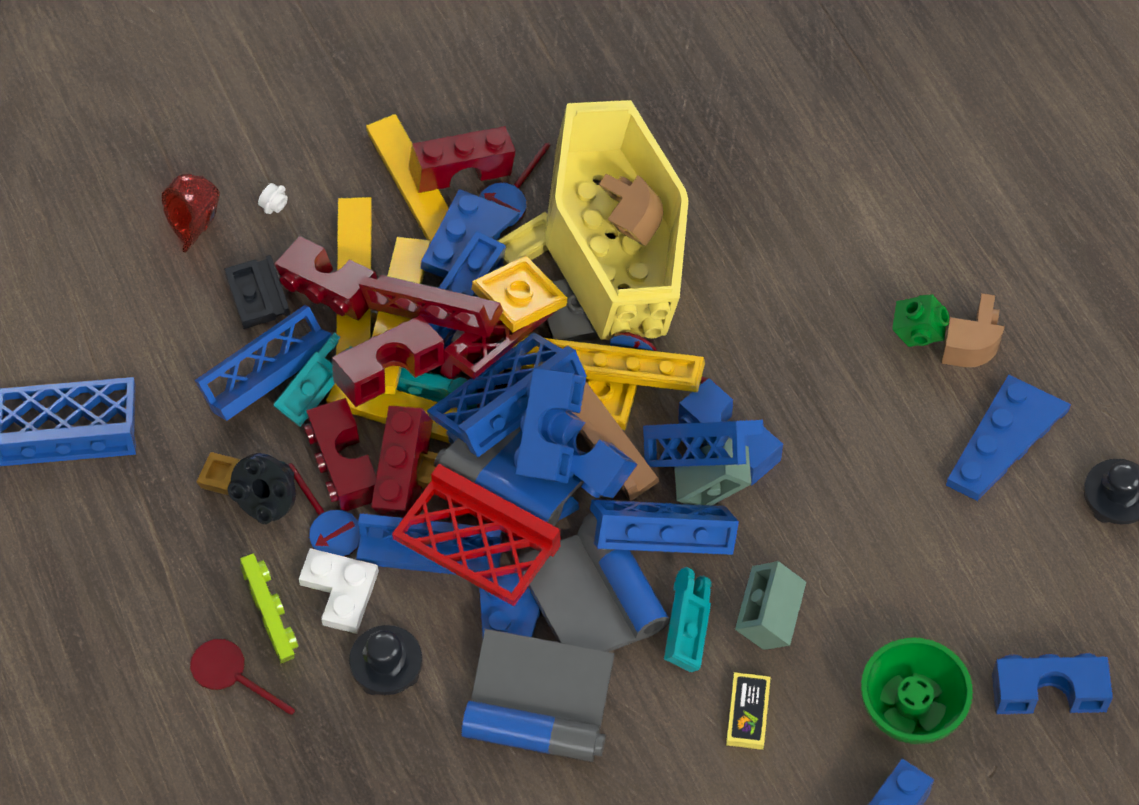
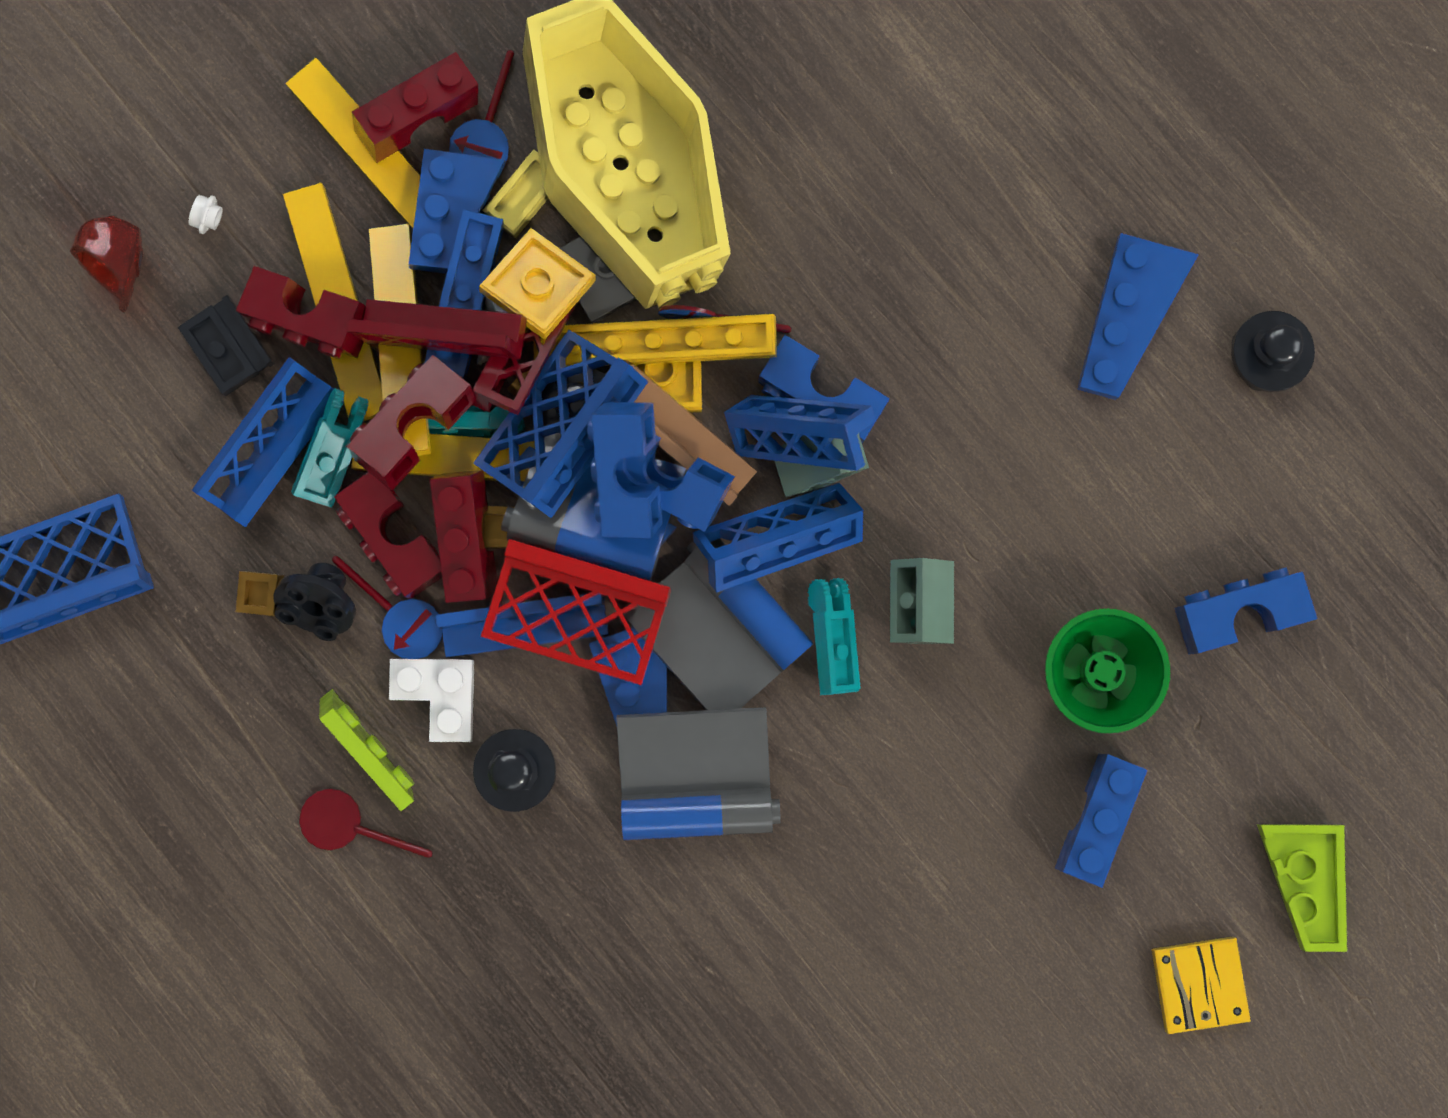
camera: 15 degrees left, 25 degrees up
medium nougat brick [599,174,663,247] -> none
tile [726,672,771,750] -> none
green brick [892,294,949,347] -> none
medium nougat brick [942,293,1005,367] -> none

